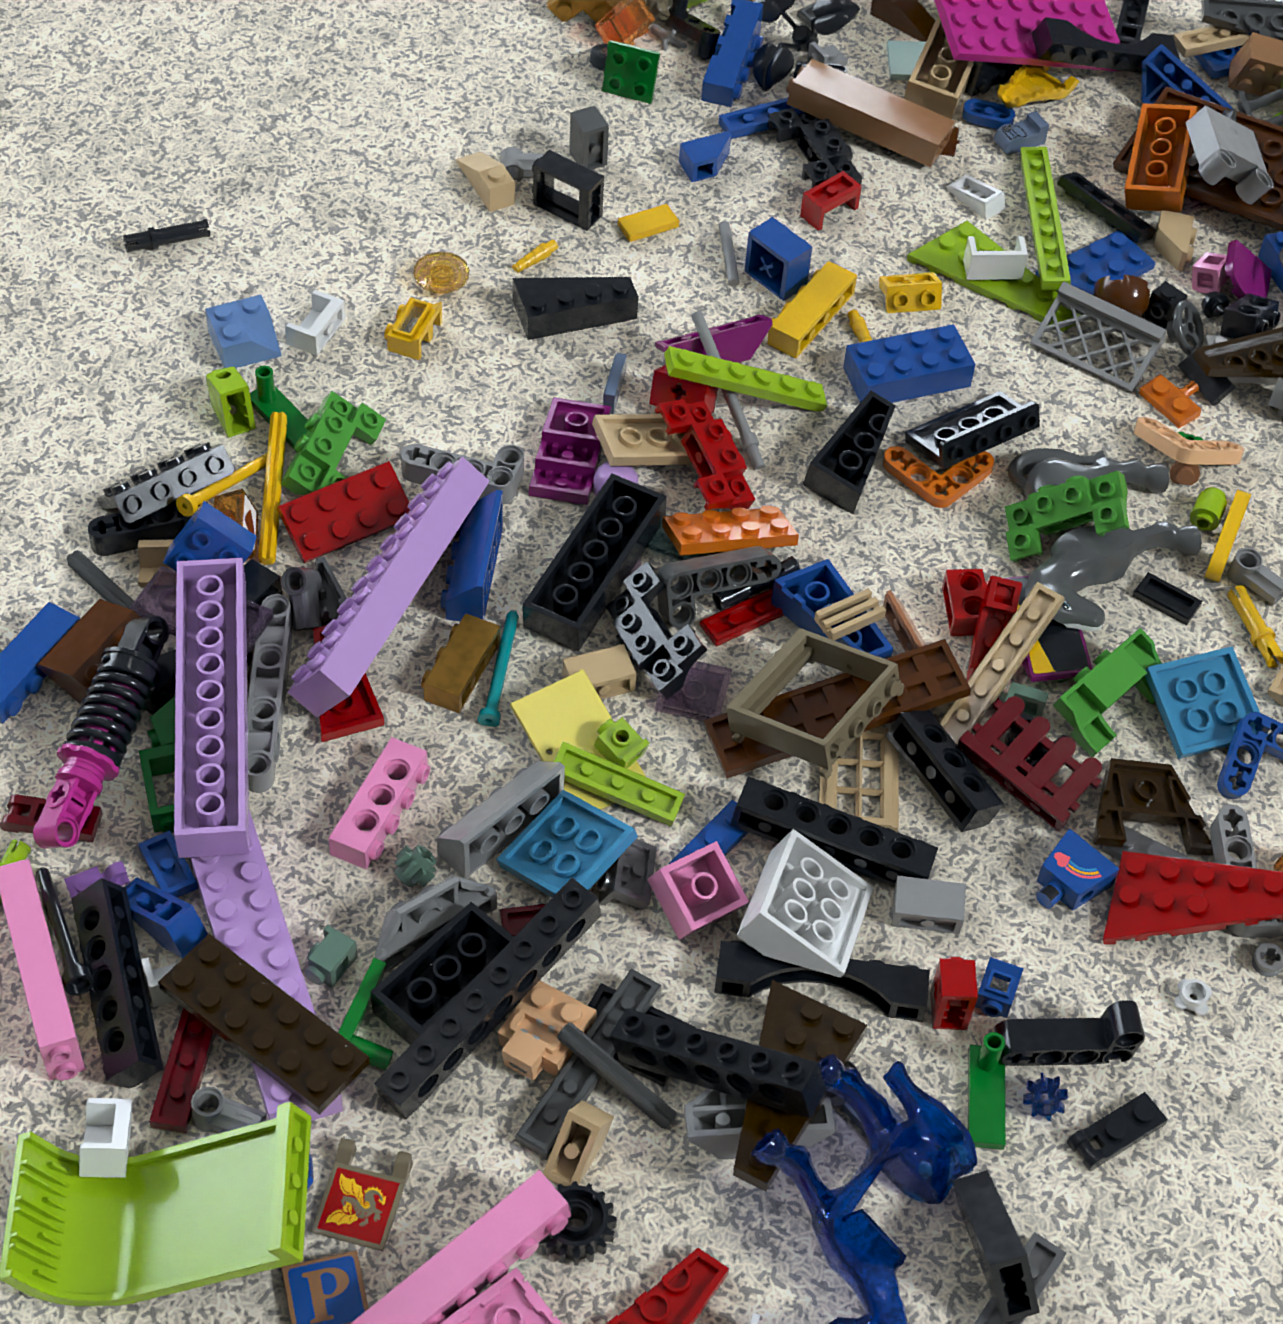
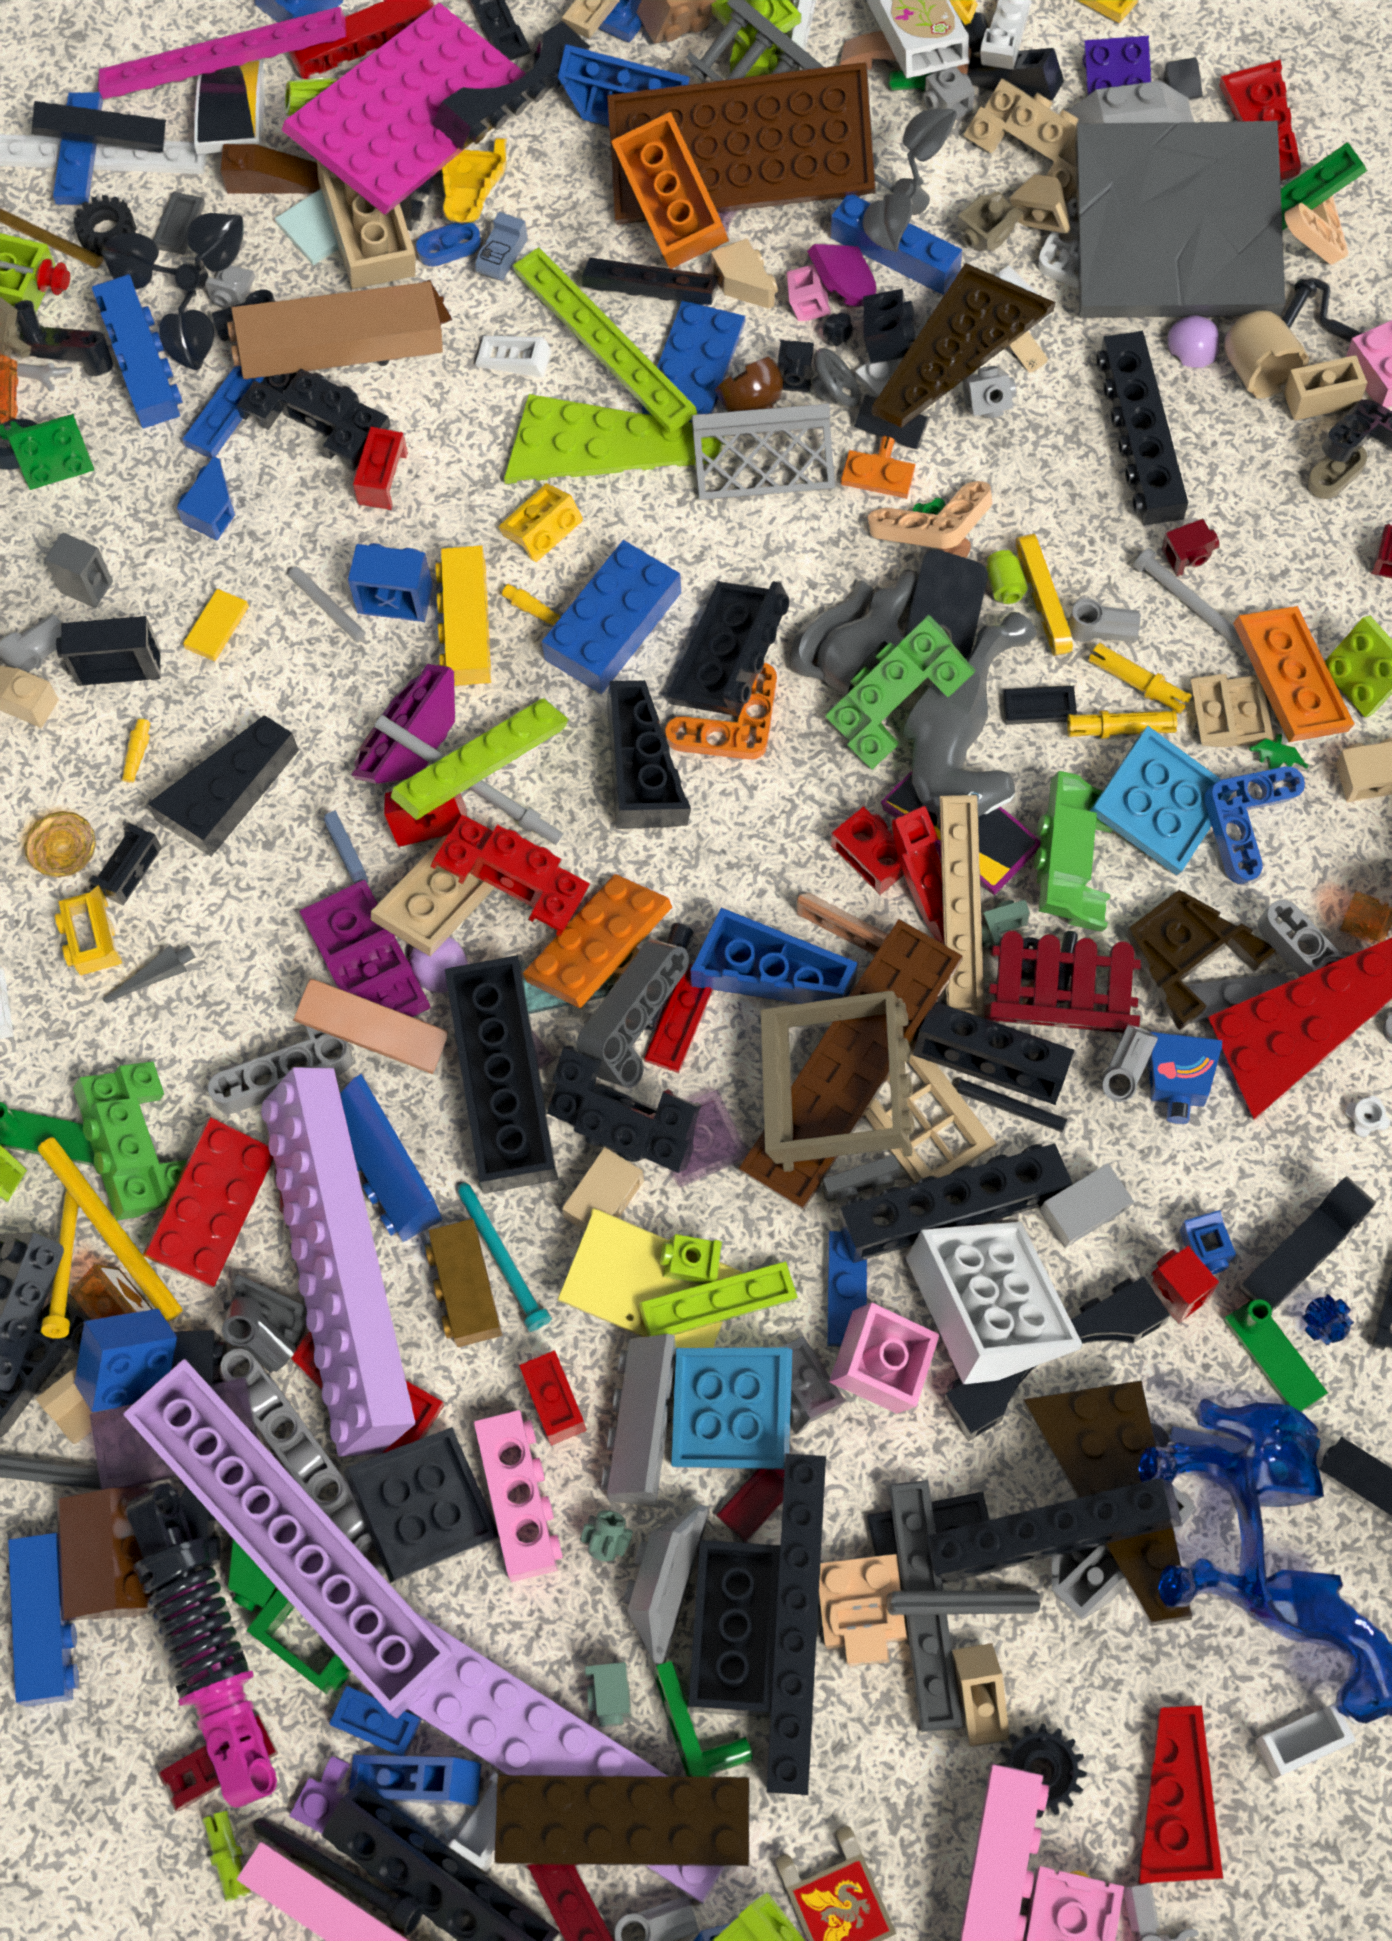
camera: 30 degrees left, 15 degrees up
tan tile [814,588,886,641] -> none
white panel [963,236,1028,280] -> none
light grey piece [1186,105,1273,205] -> none
none -> black hinge [88,823,162,906]
none -> dark grey piece [103,944,196,1003]
none -> slope [293,979,449,1074]
none -> black plate [343,1427,499,1583]
none -> red panel [519,1350,587,1446]
none -> dark grey plate [822,1154,900,1204]
none -> black piece [904,549,988,659]
none -> black bar [957,1079,1067,1133]
none -> yellow pin [1067,710,1177,739]
none -> light grey piece [1102,1024,1158,1102]

